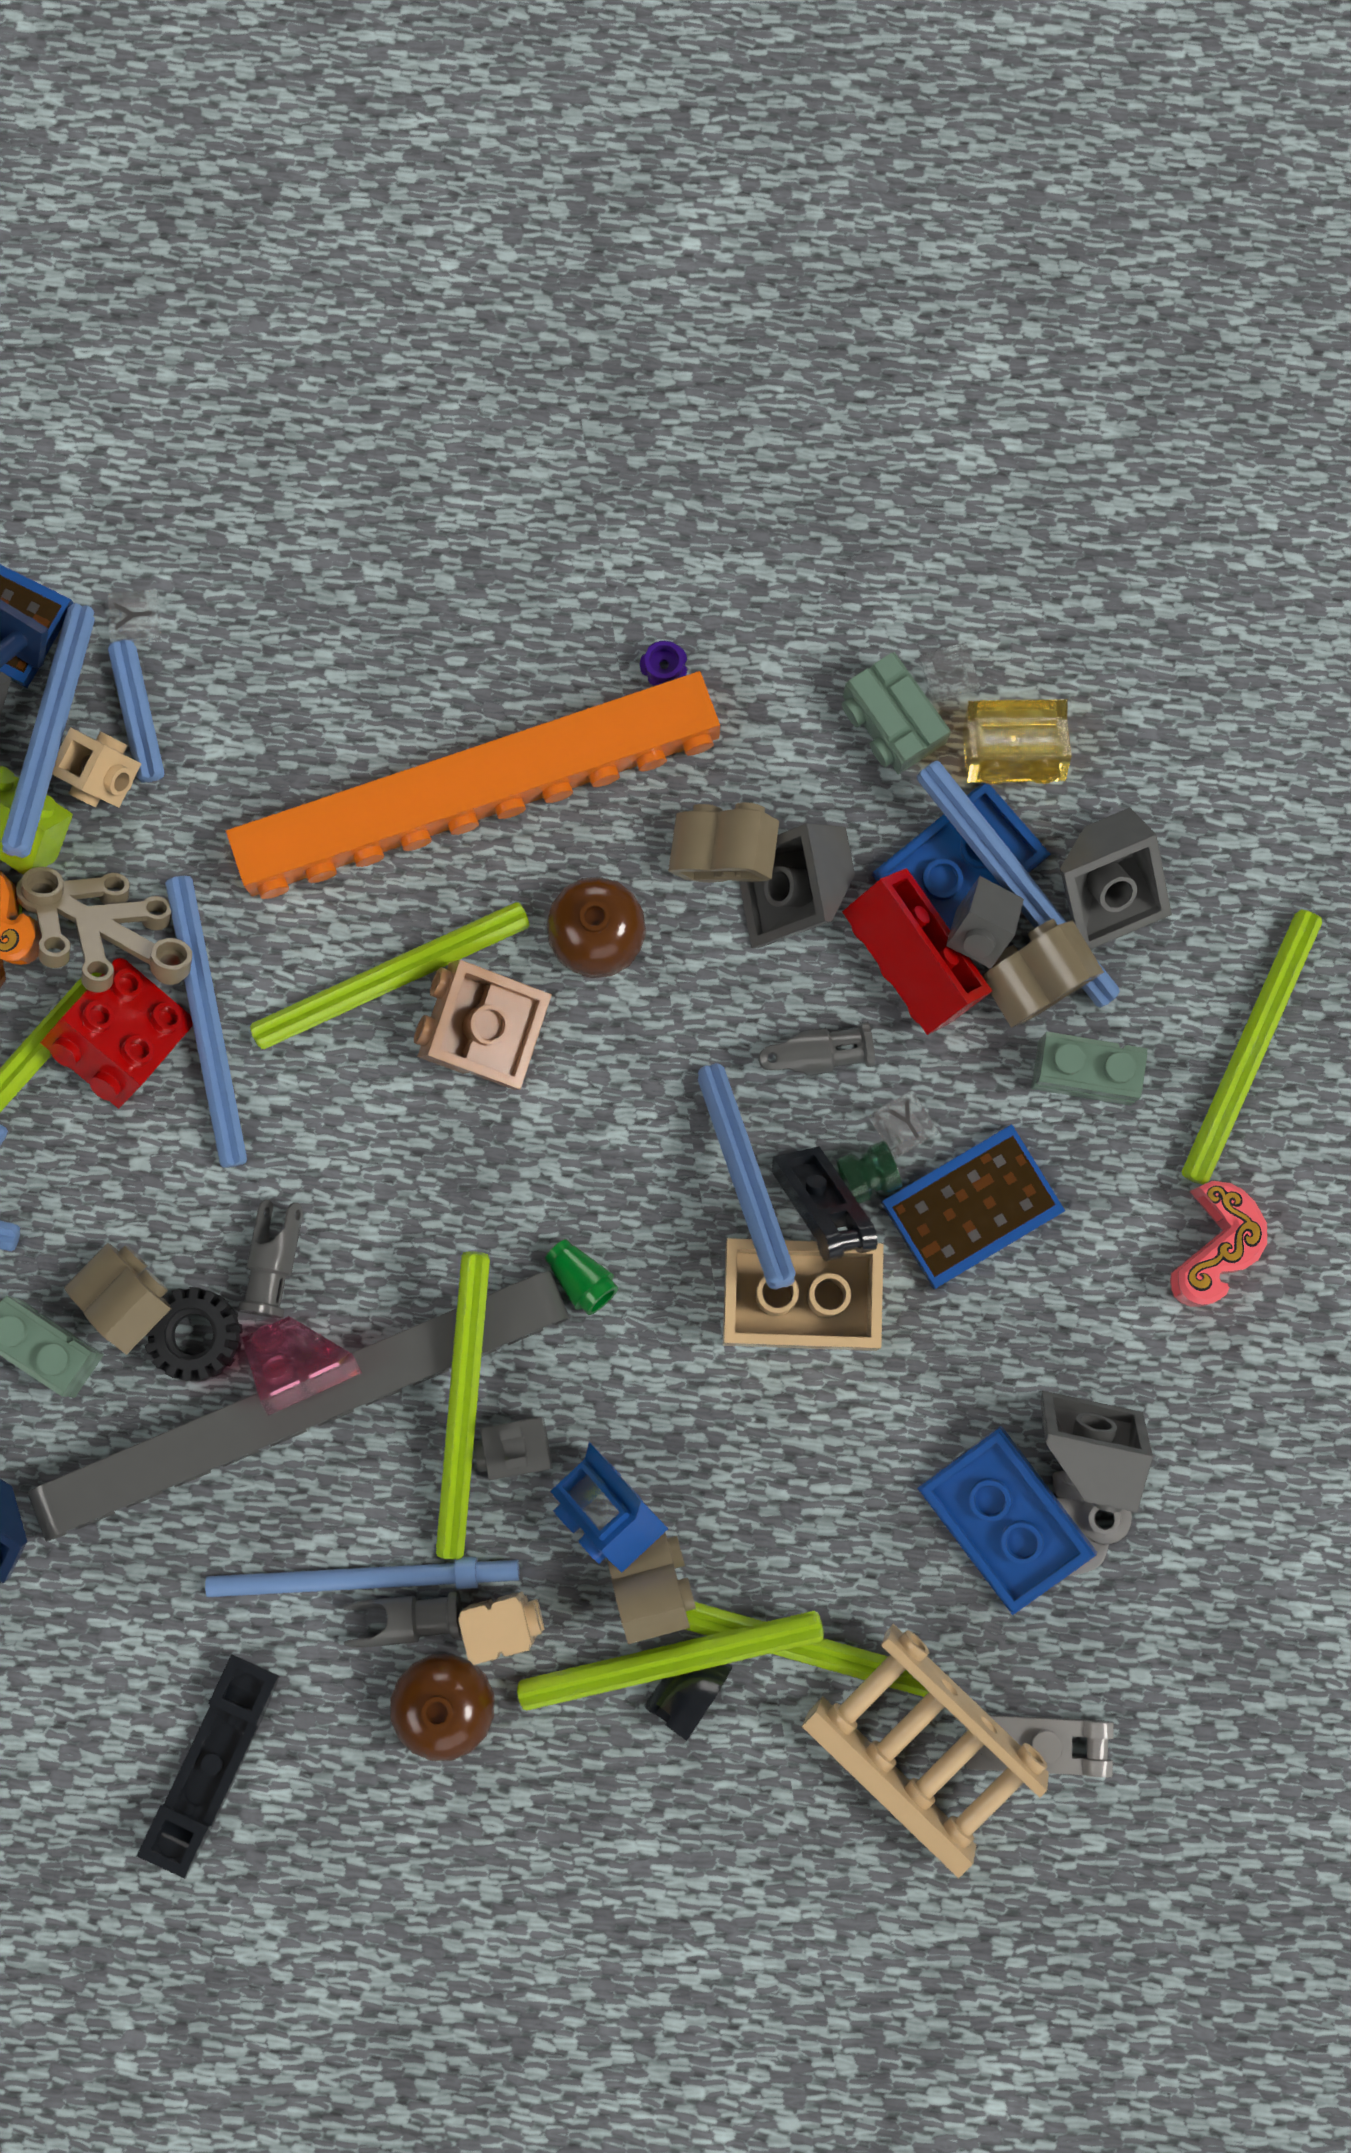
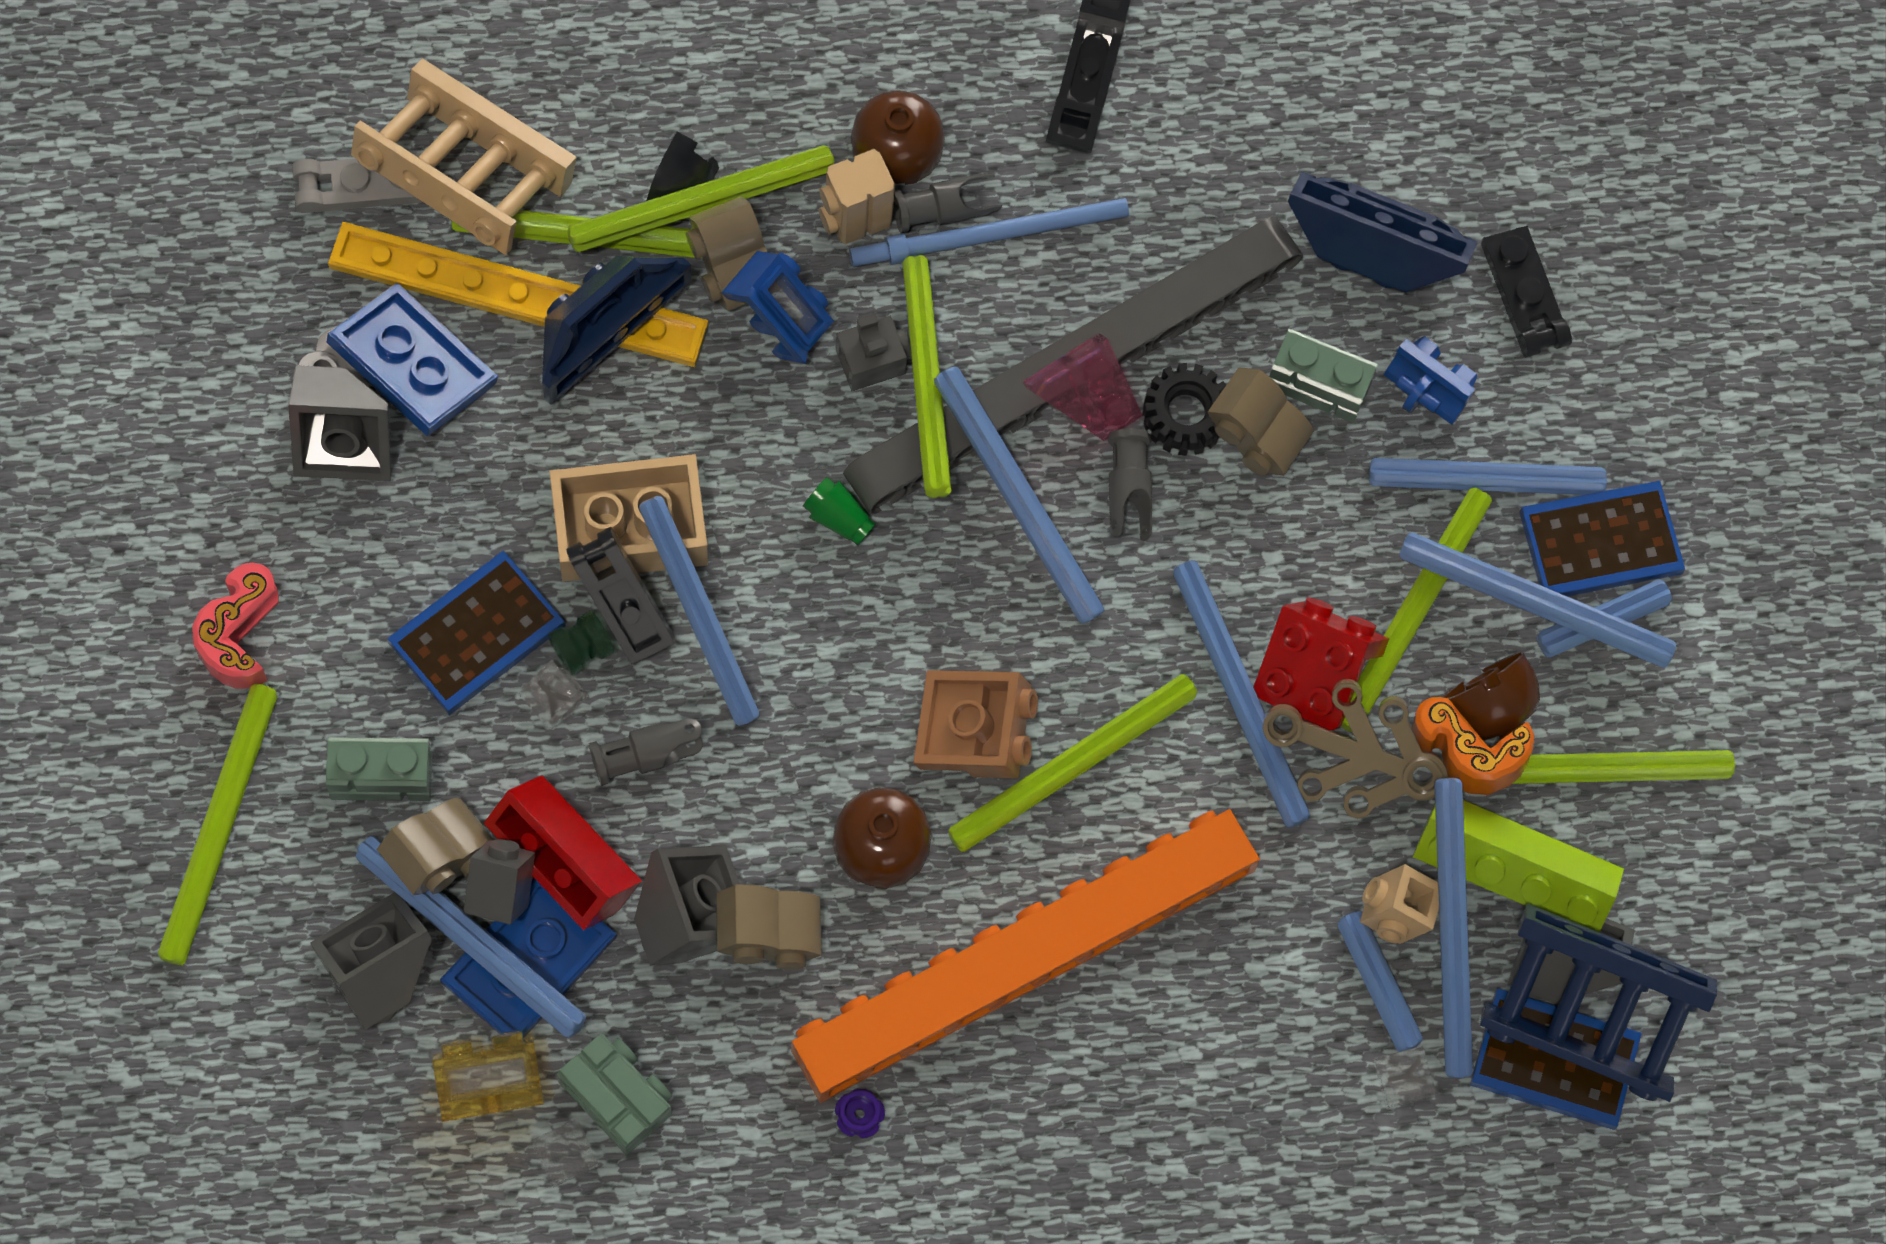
camera: 165 degrees right, 10 degrees down
none -> yellow tile [328,222,709,367]
none -> dark blue wedge [542,256,691,405]
none -> medium blue axle [934,366,1104,624]

